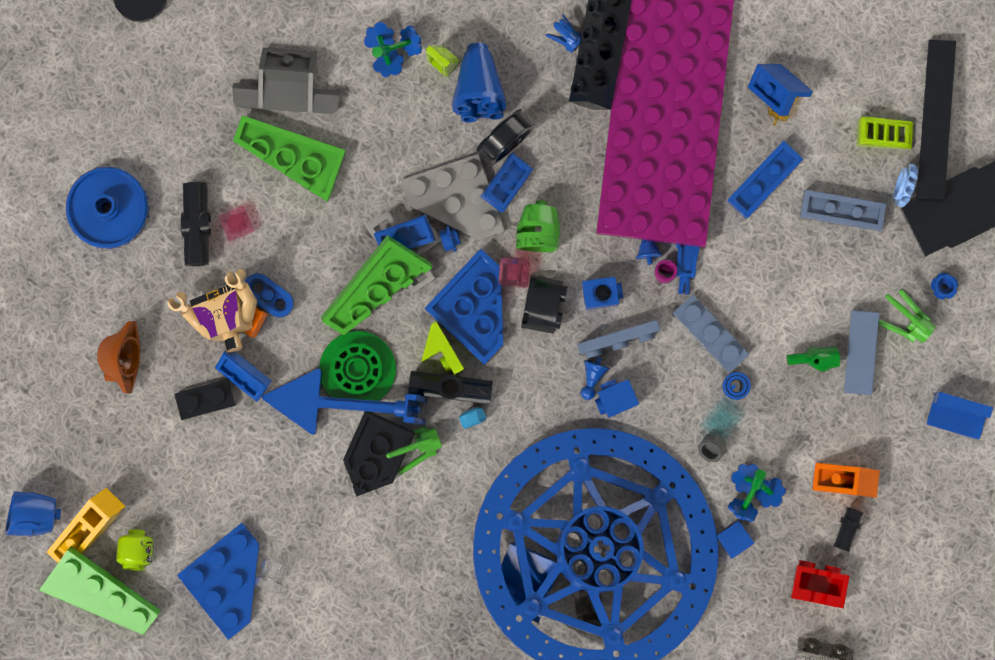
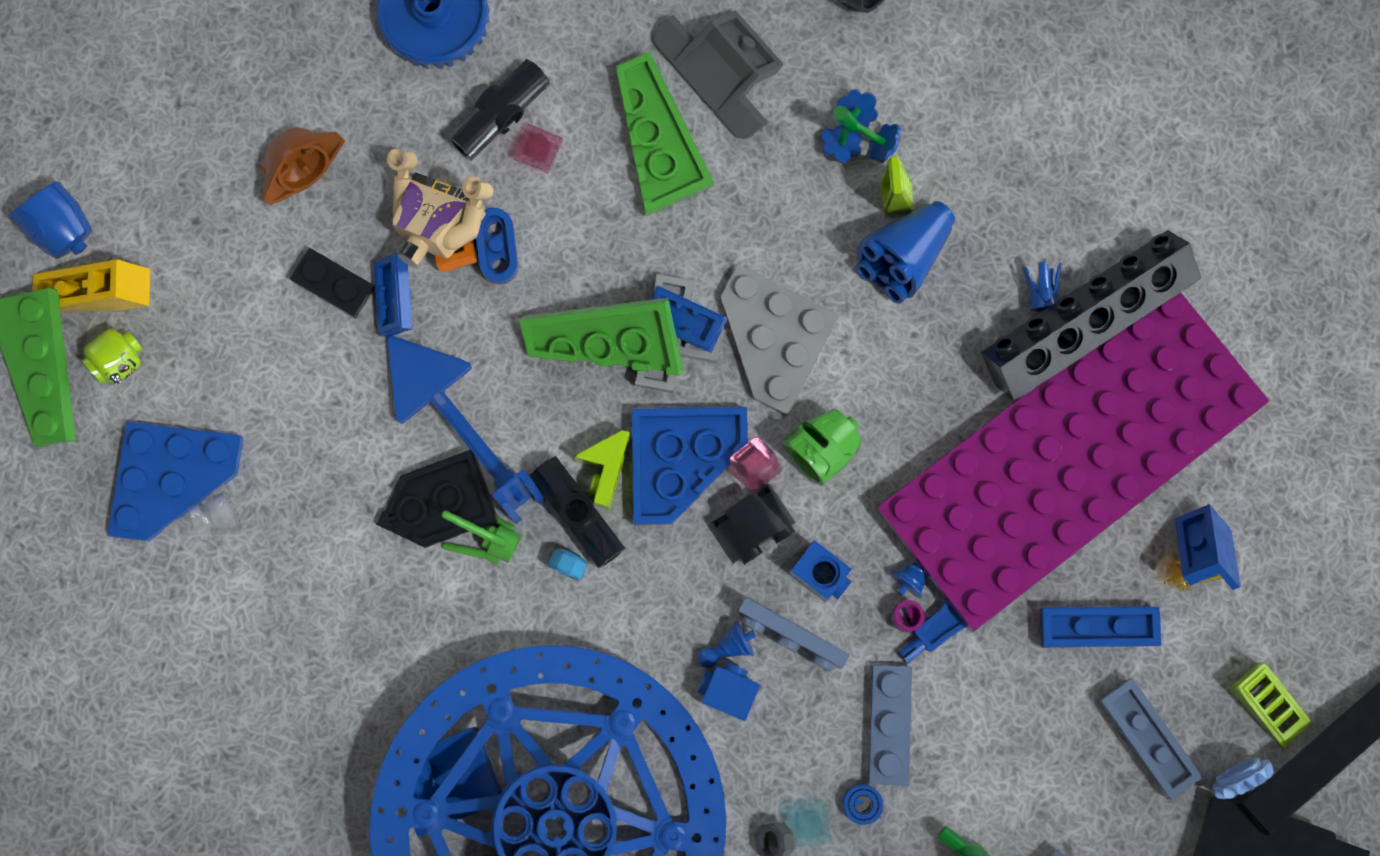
camera: 40 degrees right, 5 degrees down
green wheel [319,331,396,401] -> none
blue plate [439,226,461,252] -> none
black wheel [476,109,536,166] -> none
blue plate [480,152,533,213] -> none

